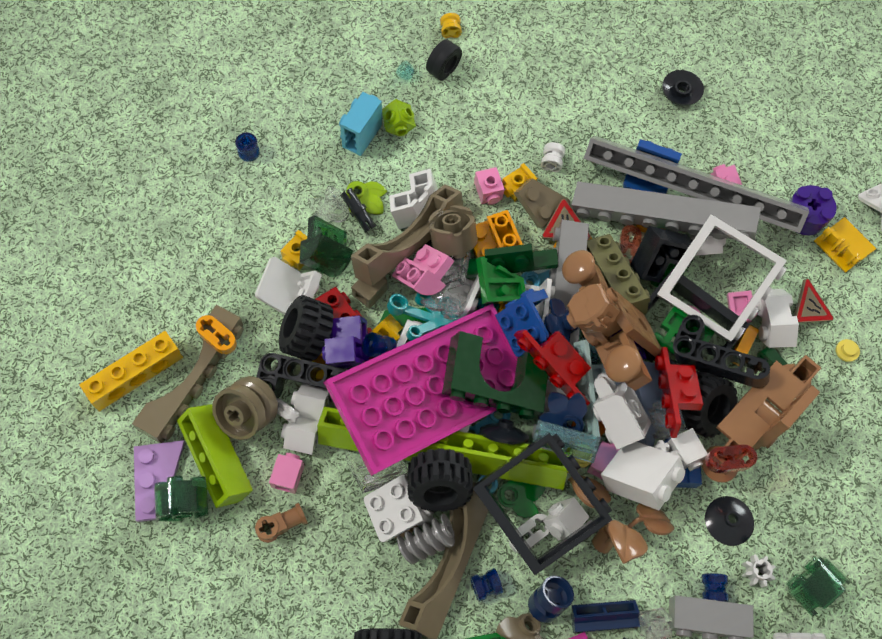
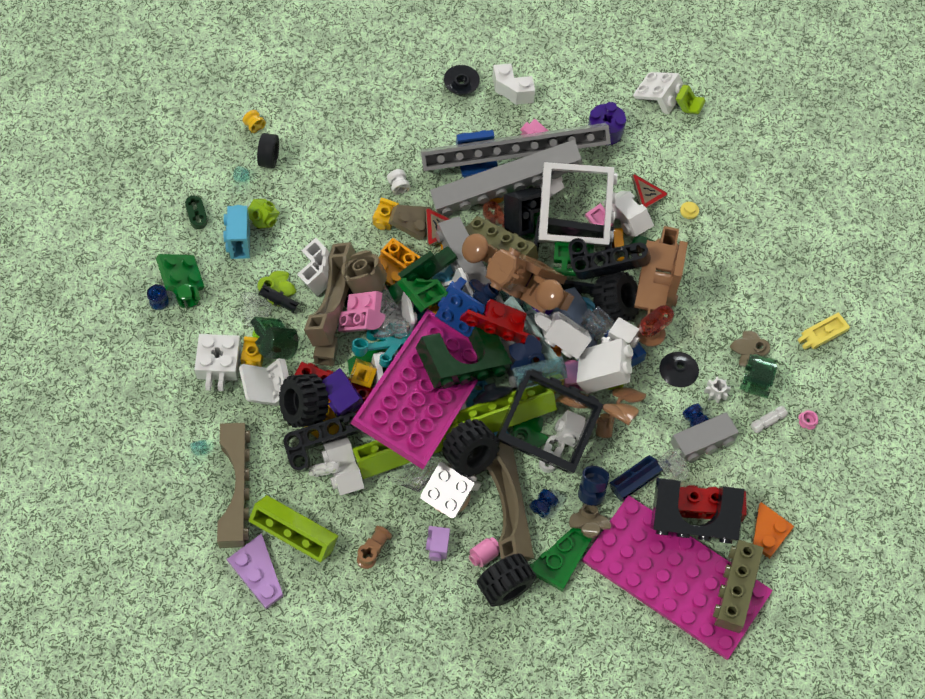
camera: 30 degrees left, 5 degrees down
yellow brick [79,331,183,412] -> none
clear green brick [154,476,209,522] -> none
light orange beam [196,315,237,355] -> none
dark tan wheel [212,376,278,440] -> none
bright pink brick [269,453,304,494] -> none
clear blue wheel [362,332,397,358] -> none
light grey piece [397,514,455,565] -> none
bright pink brick [474,167,504,205] -> none
red bracket [655,347,703,438] -> none
yellow hinge [814,217,876,273] -> none
none -> green plate [156,254,205,308]
none -> dark green beam [185,195,208,229]
none -> clear light blue hinge [189,439,207,456]
none -> white hinge [194,334,242,391]
none -> lavender brick [426,526,450,561]
none -> bright pink brick [469,537,500,567]
none -> white brick [492,63,535,105]
none -> dark tan plate [730,331,770,367]

